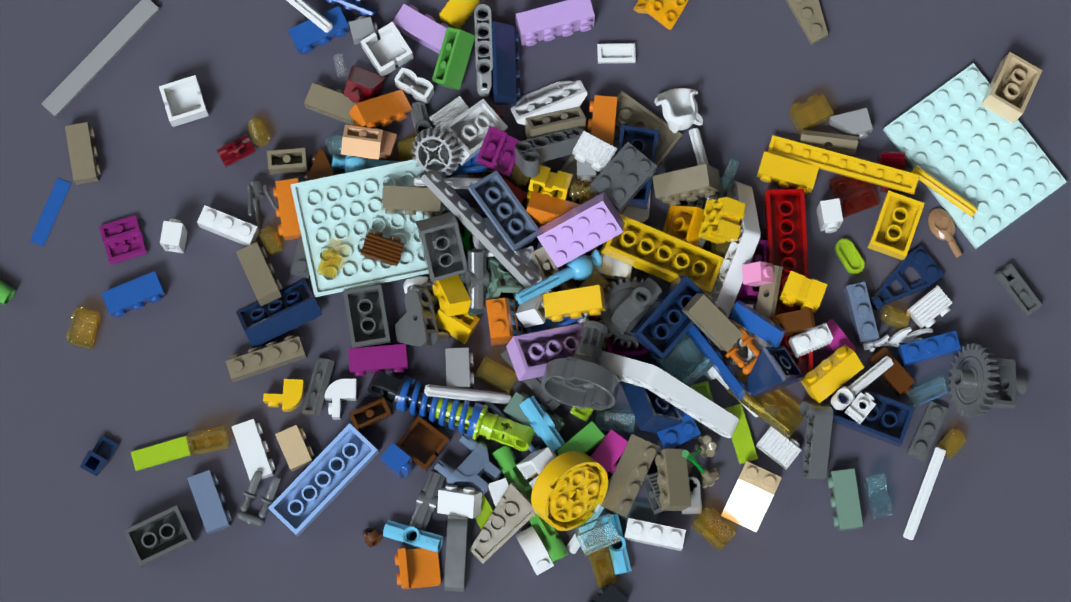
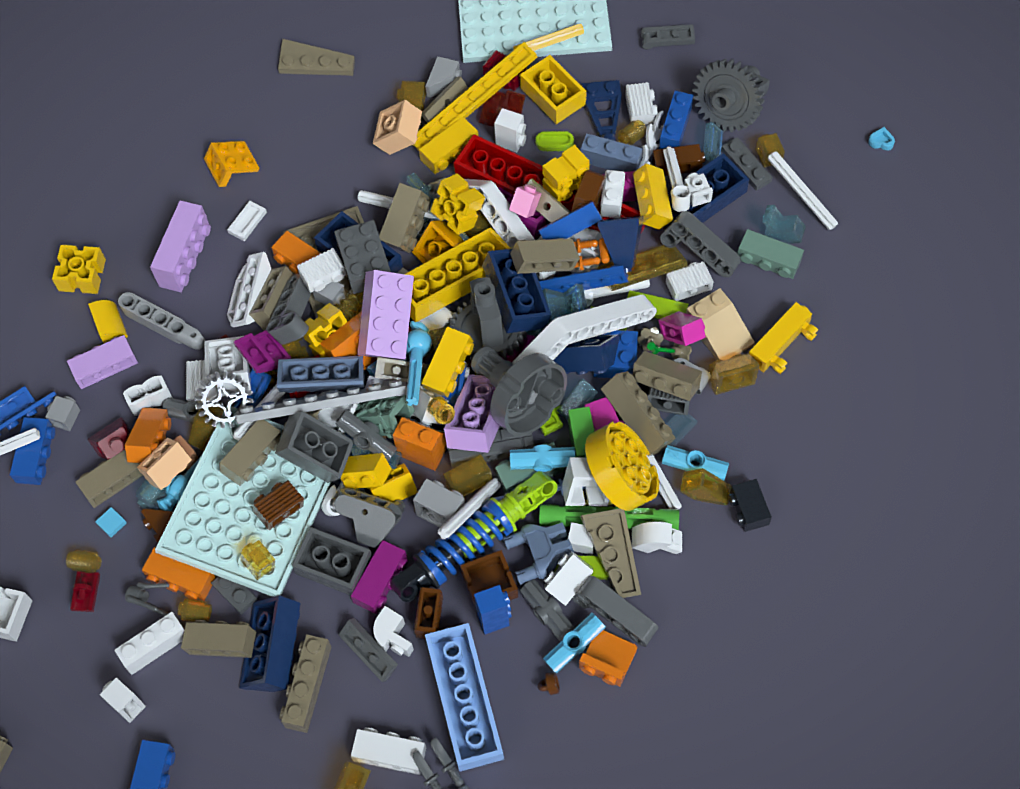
camera: 55 degrees left, 15 degrees down
magenta slope [99,215,147,265] -> none
yellow brick [263,379,305,412] -> none
dark tan brick [267,148,308,175] -> none
tan brick [275,425,314,472] -> none
clear piece [333,54,347,77] -> none
white piece [360,22,414,77] -> none
bright green brick [431,27,475,90] -> none
dark blue slope [492,21,520,105] -> none
clear light blue brick [574,513,621,556] -> none
white brick [624,518,686,551] -> none
white hair [654,88,703,133] -> none
medium nougat piece [928,209,963,258] -> none
none -> medium azure tile [95,507,127,537]
none -> light nougat brick [373,100,422,155]
none -> clear yellow brick [427,397,455,424]
none -> dark pink brick [659,311,706,346]
none -> yellow brick [747,302,818,374]
none -> medium azure tile [868,127,895,150]

